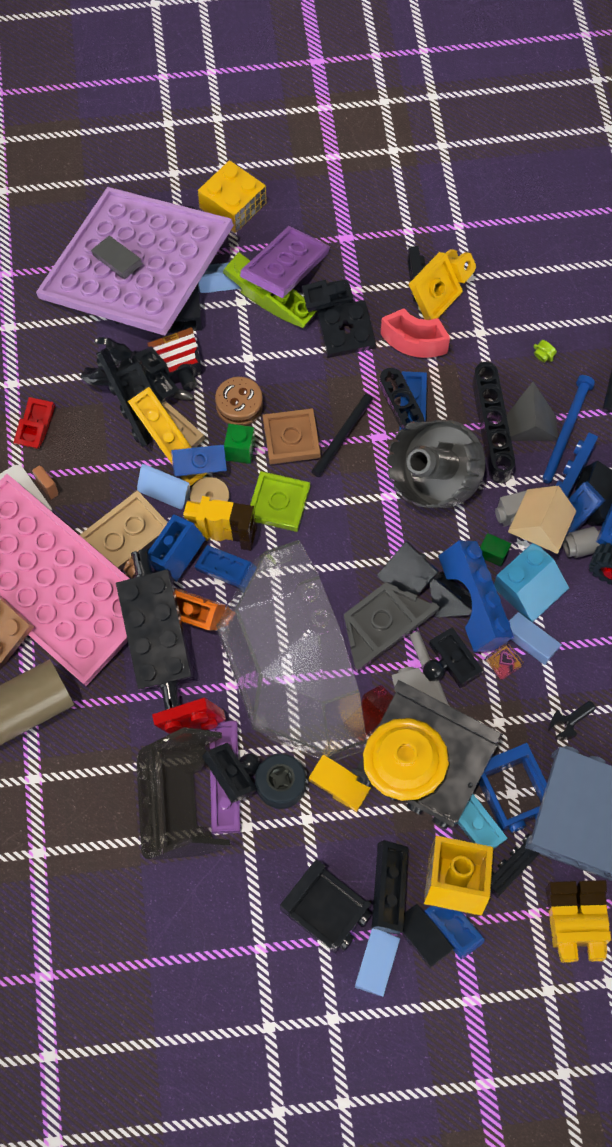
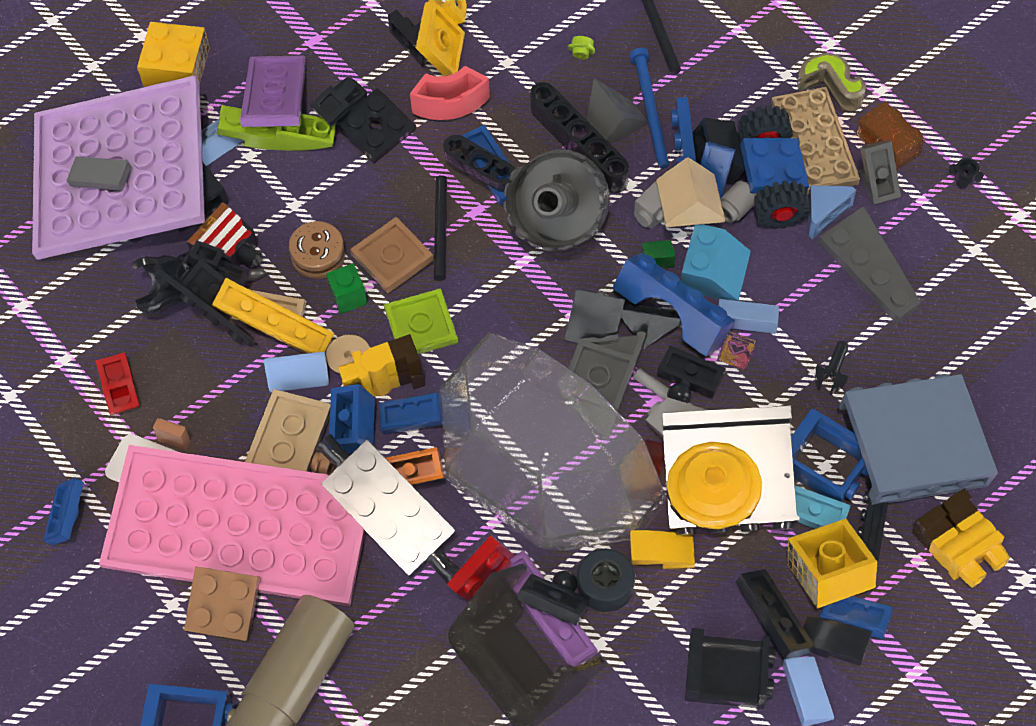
camera: 30 degrees left, 5 degrees down
blue plate [171,445,227,477] -> none

